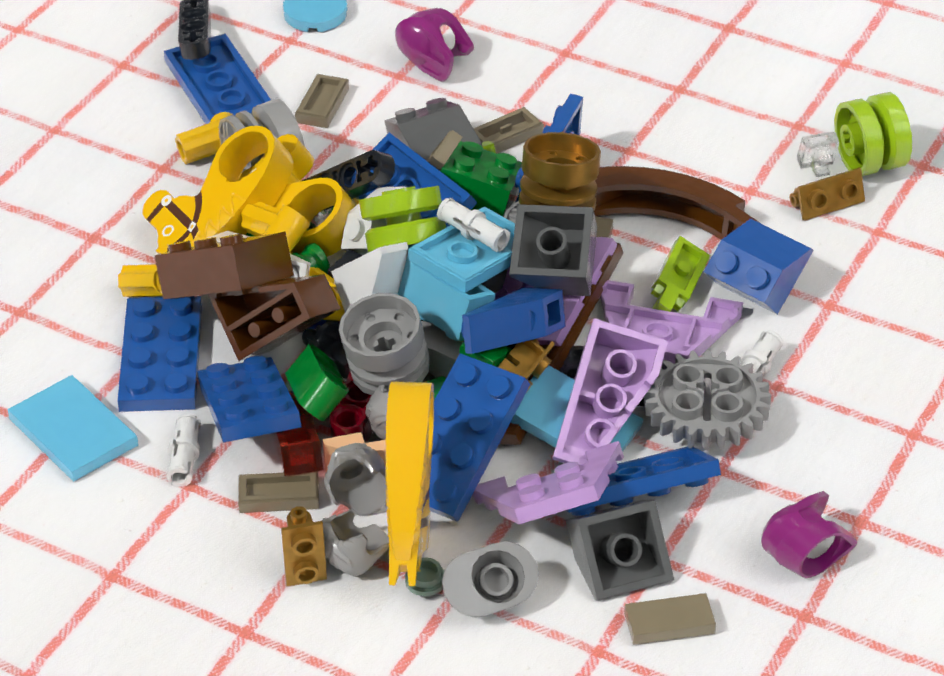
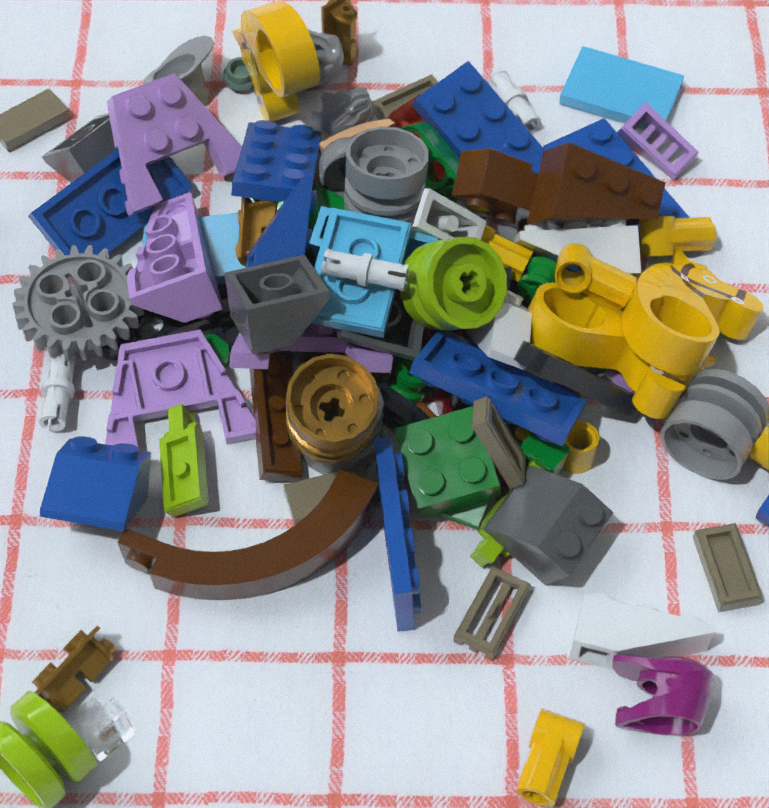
camera: 150 degrees right, 15 degrees up
none -> yellow piece [516,708,585,807]
none -> white slope [569,593,715,669]
none -> lavender slope [617,102,699,180]

